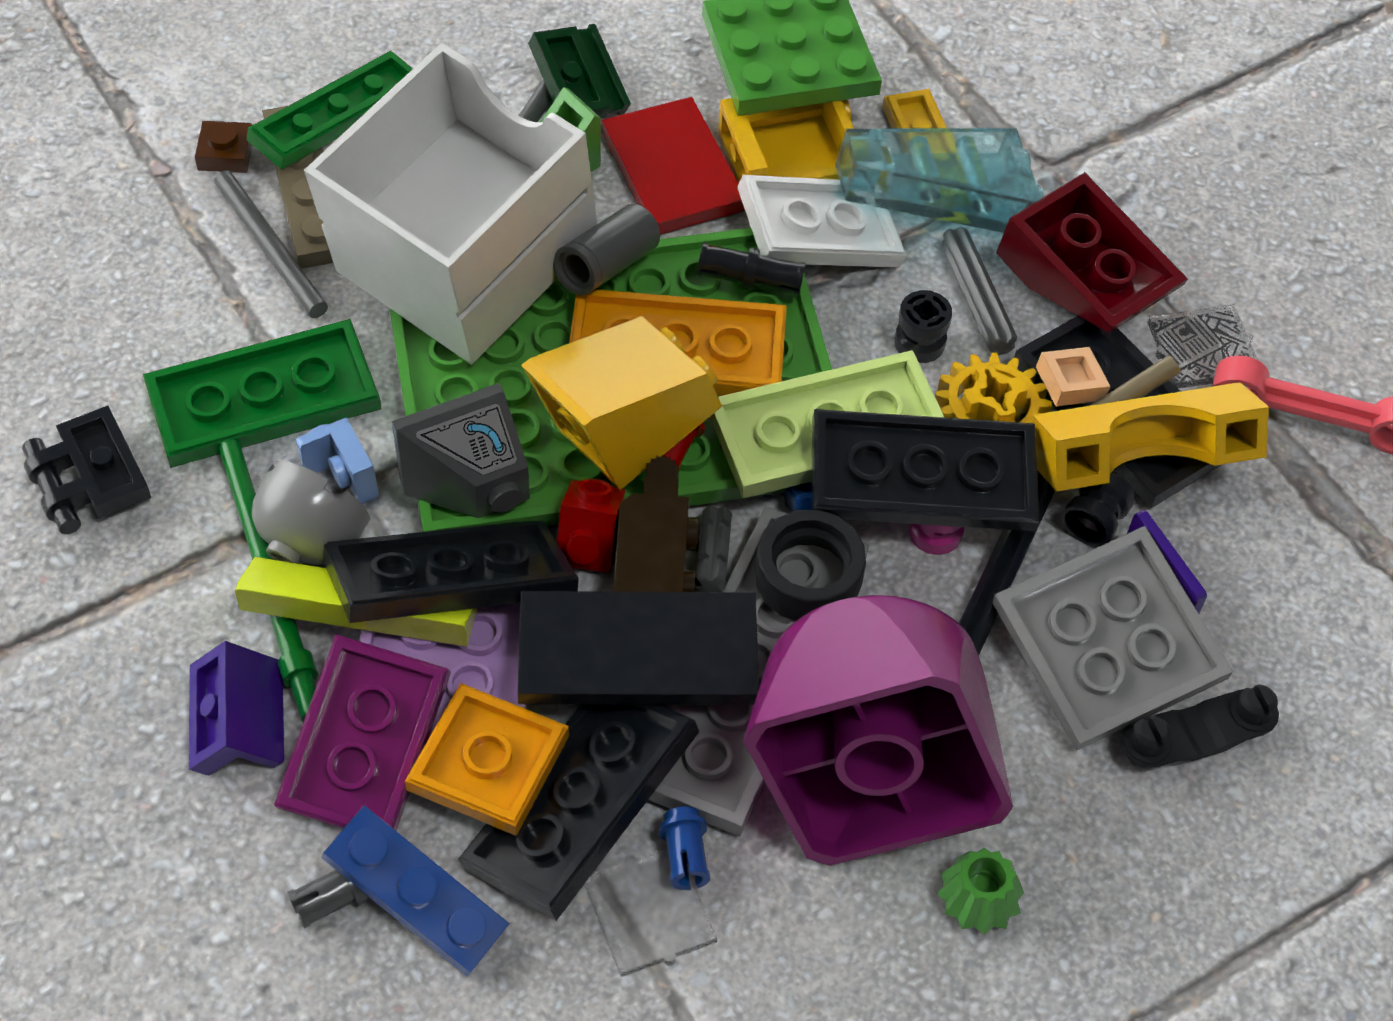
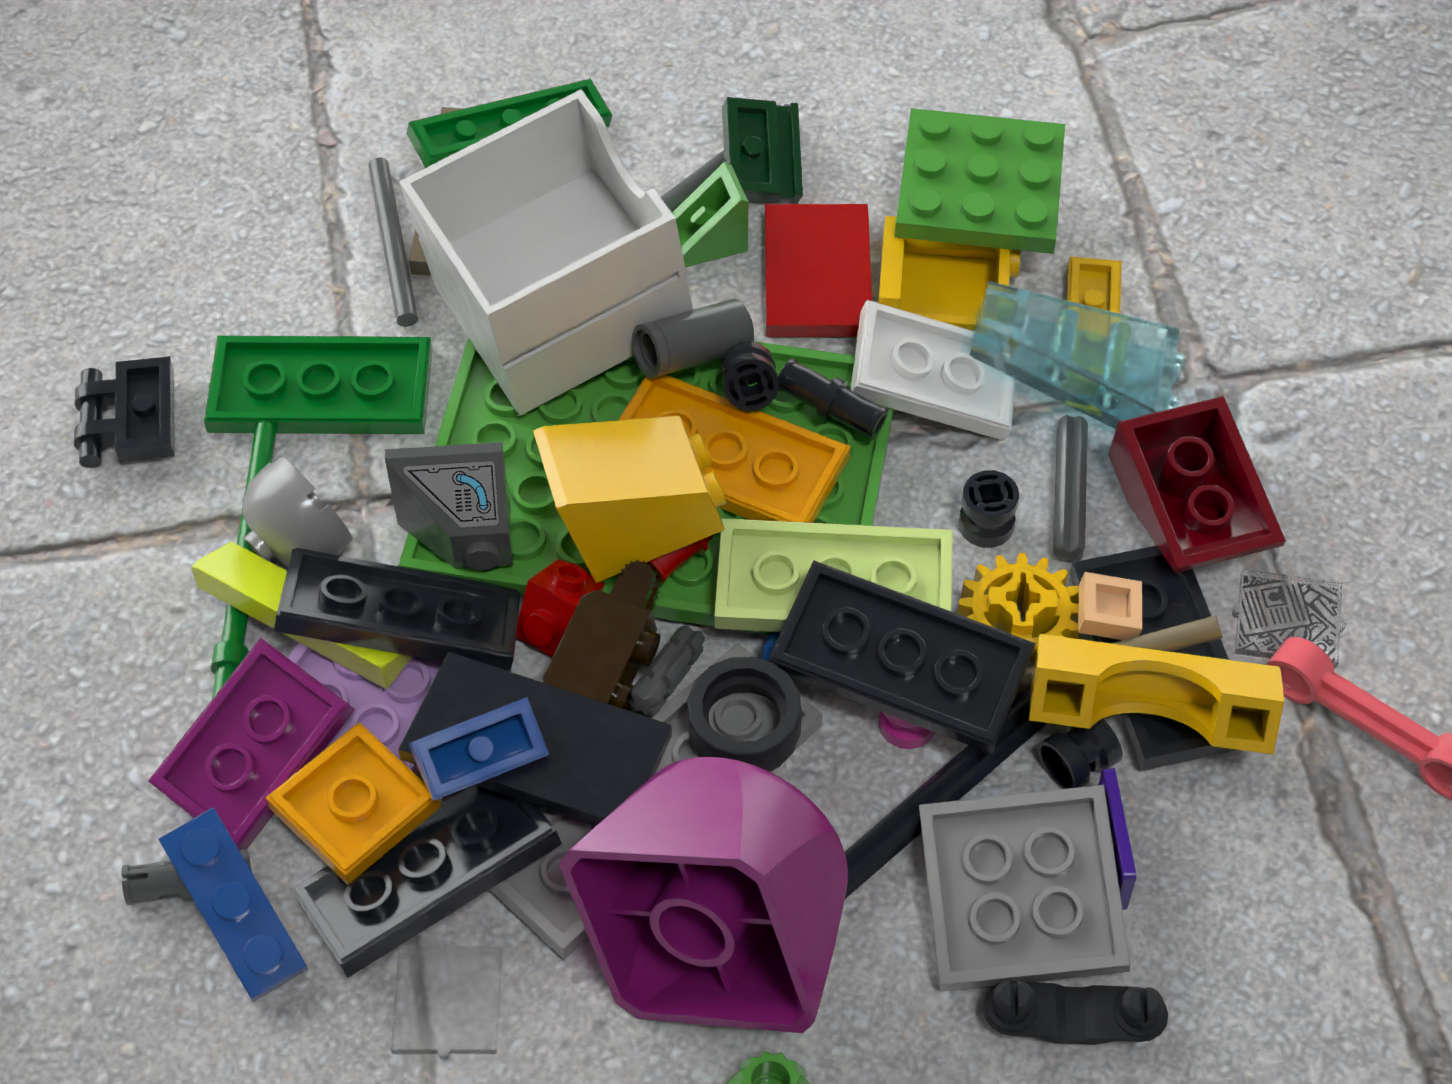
camera: 25 degrees right, 0 degrees up
dark purple panel [189,641,285,776] -> none
reddish brown plate [195,121,253,173] -> none
light blue bracket [296,417,379,504] -> none
blue pin [659,806,710,890] -> none
none -> blue slope [408,697,549,801]
none -> black wheel [721,341,779,411]

